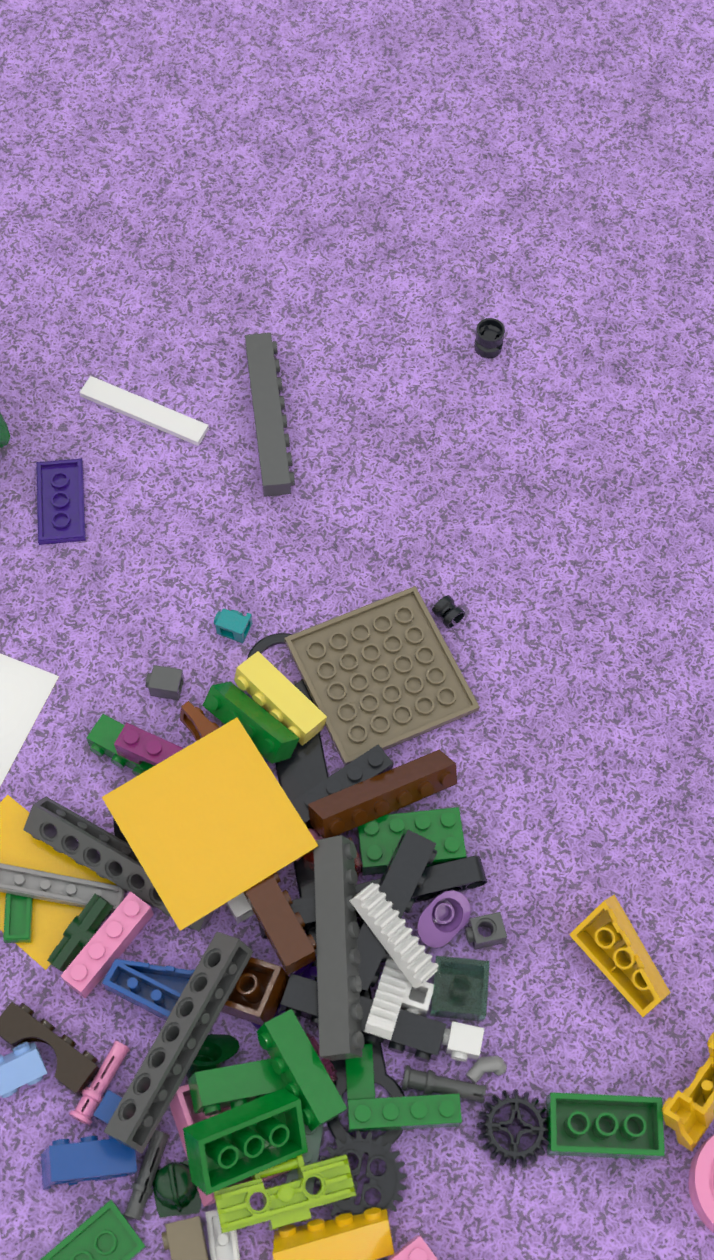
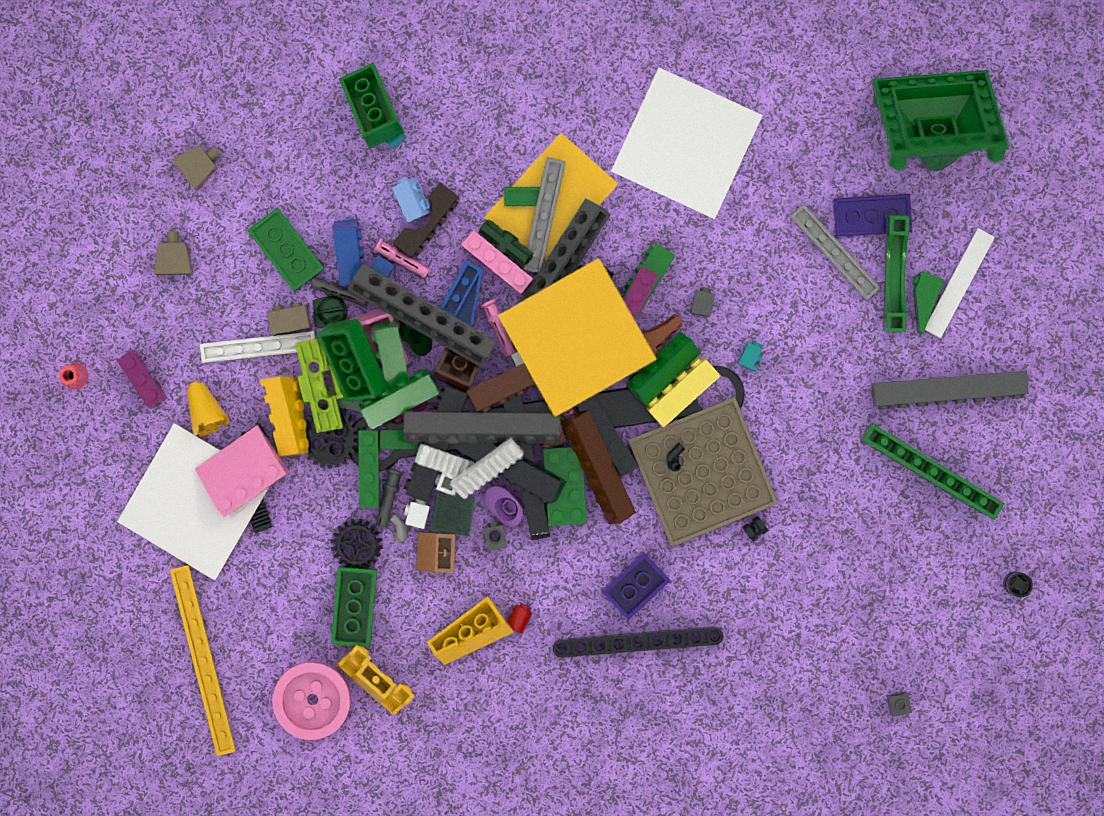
camera: 90 degrees right, 25 degrees up
none -> medium nougat slope [416,532,456,573]
none -> bright pink pin [480,299,517,357]
none -> red brick [507,603,533,634]
none -> black beam [553,626,724,658]
none -> dark purple brick [601,552,670,620]
none -> black arm [667,443,685,472]
none -> light grey tile [789,203,881,301]
none -> green brick [860,424,1005,520]
none -> green arch [883,216,909,332]
none -> dark grey brick [886,692,912,717]
none -> green slope [912,271,944,334]

